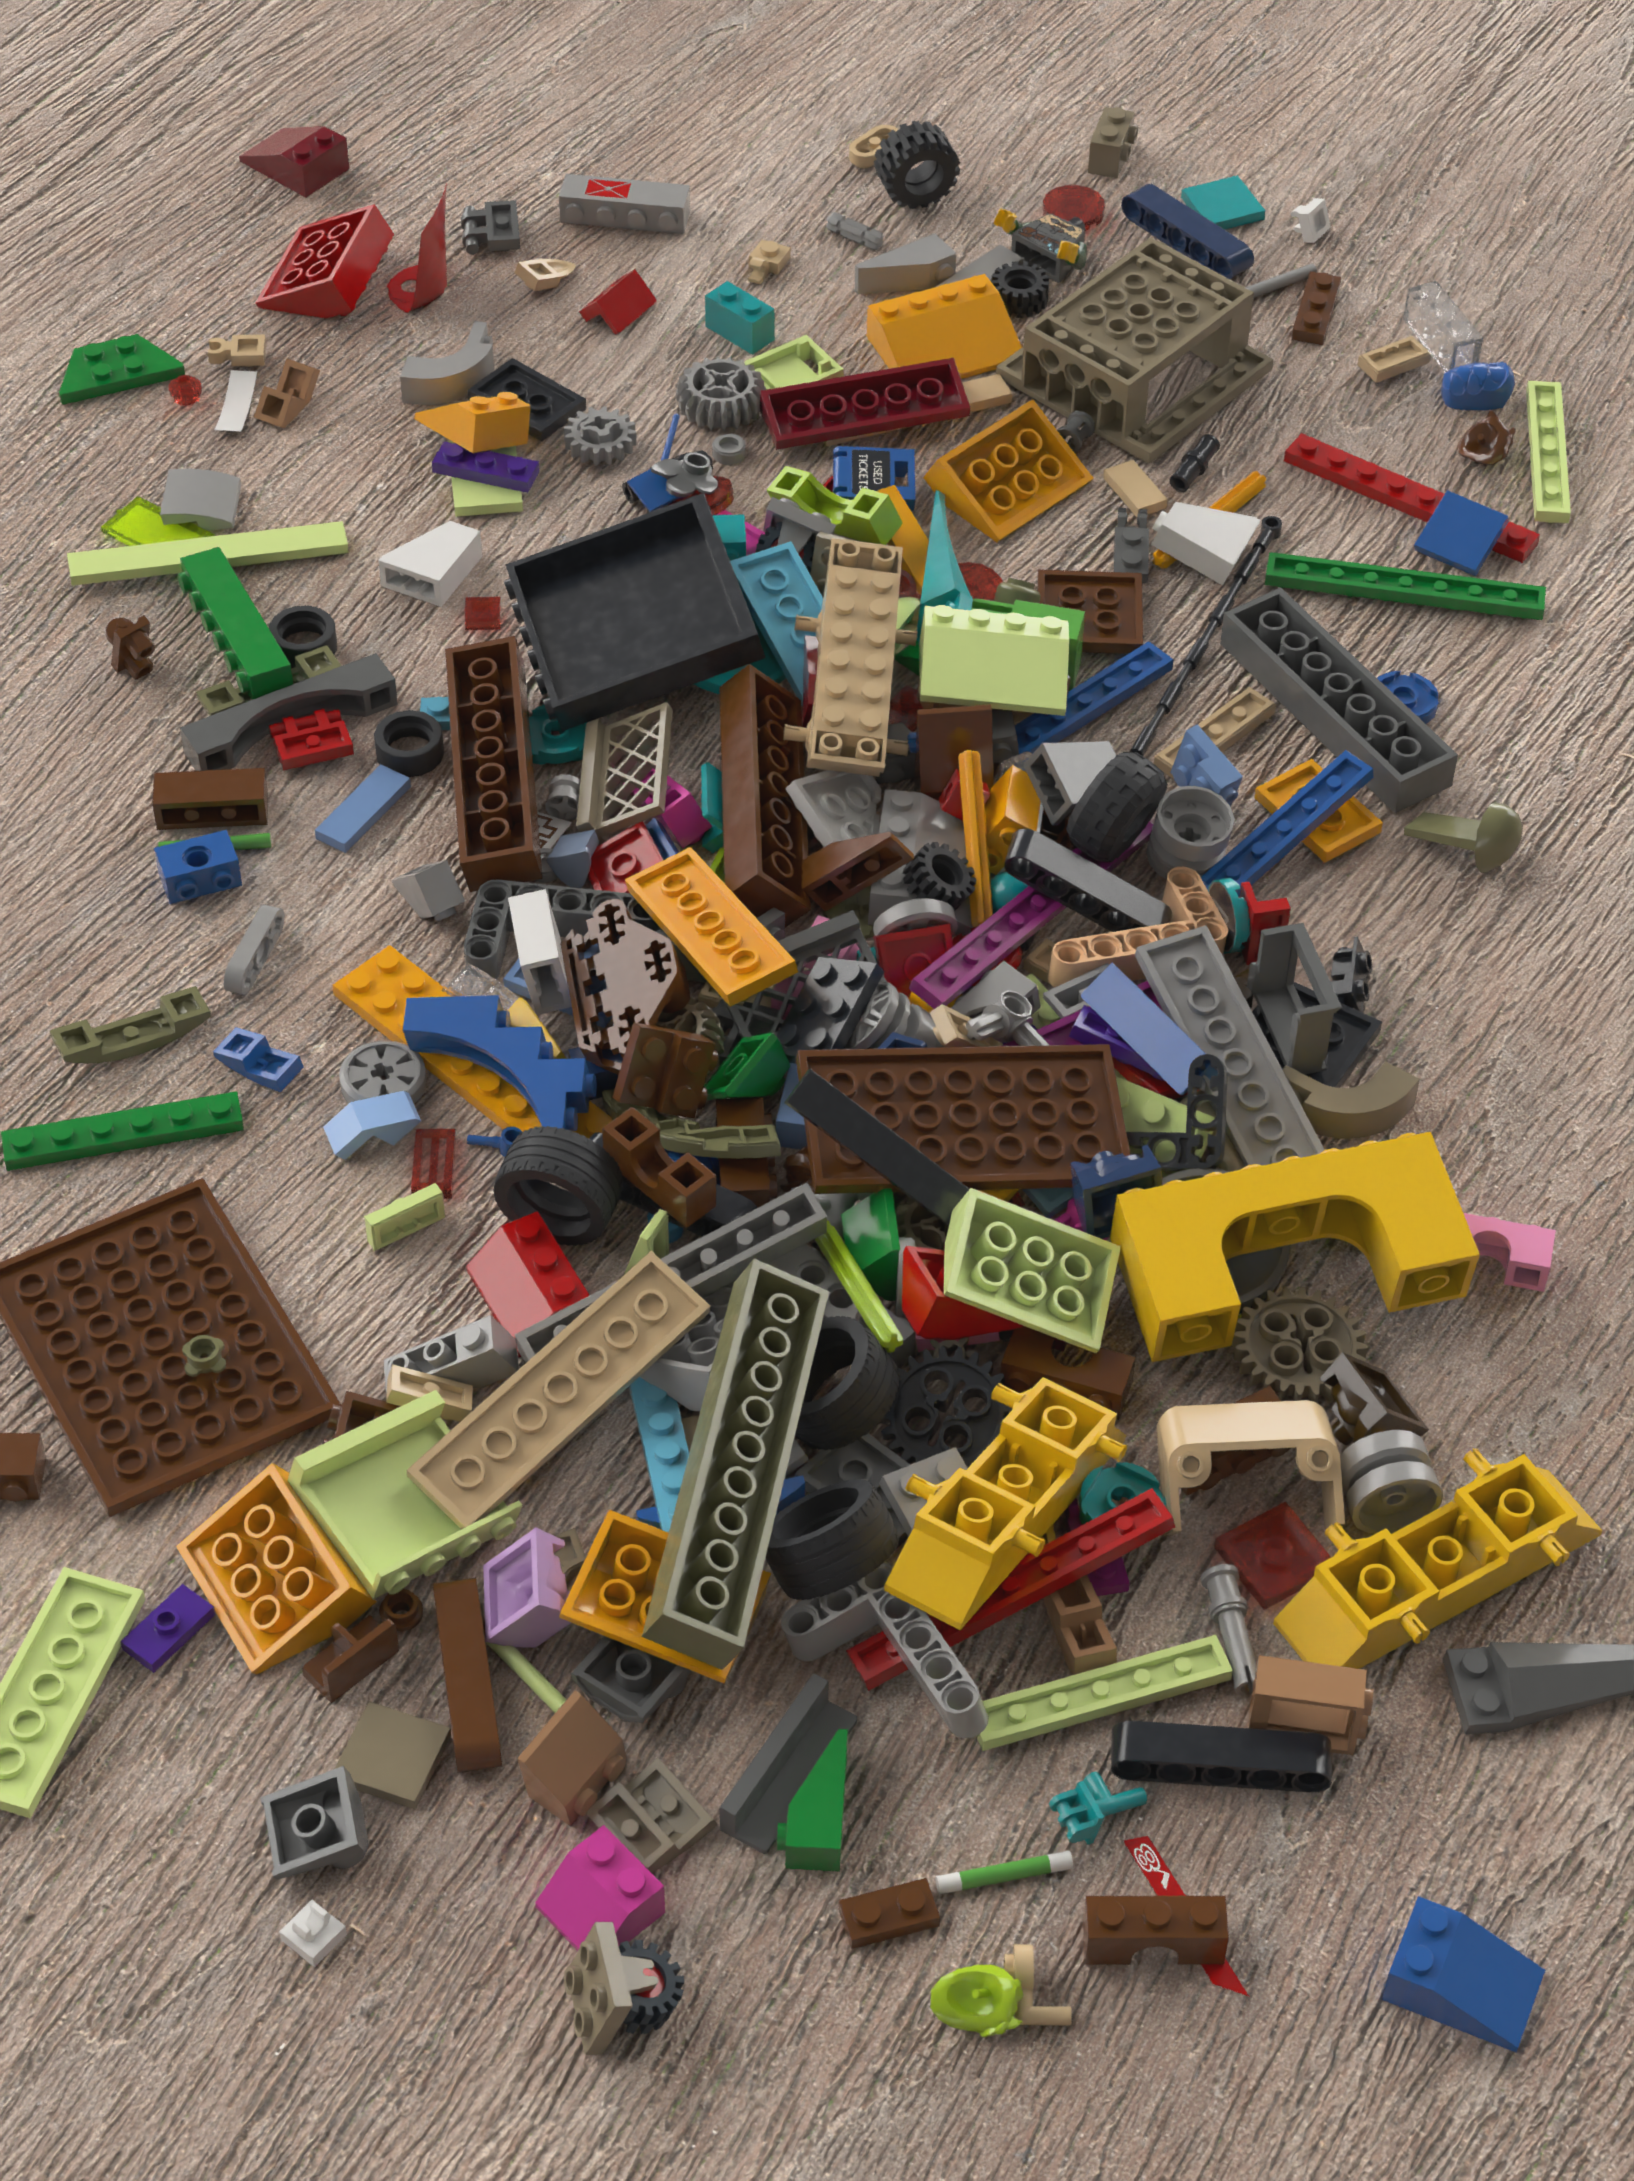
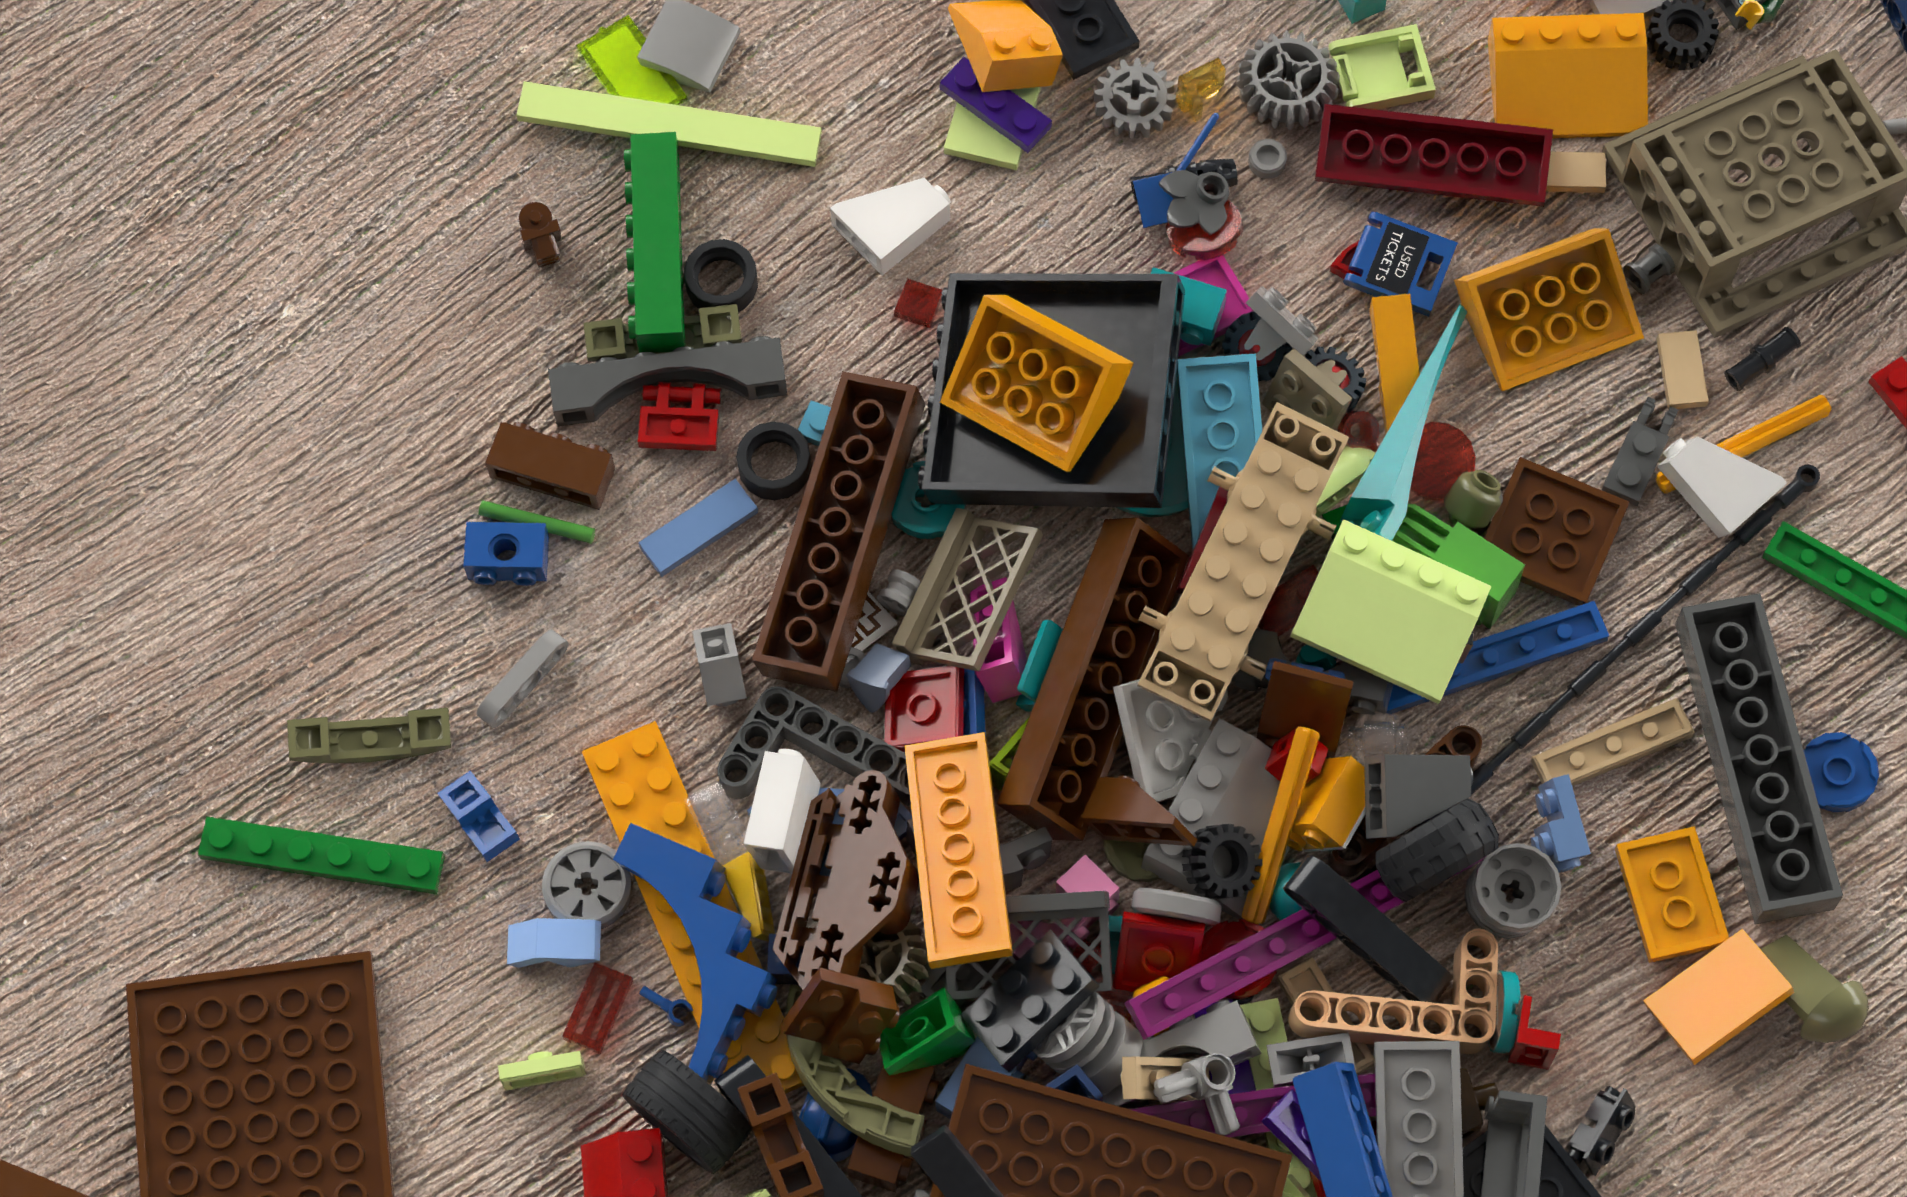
camera: 25 degrees right, 20 degrees up
olive plate [182,1335,226,1377] -> none
lime arch [767,466,903,545] -> none
blue plate [1201,750,1374,897] -> none
none -> light orange slope [940,295,1134,472]
none -> clear yellow bracket [1175,57,1226,122]
none -> light orange tile [1643,928,1795,1065]

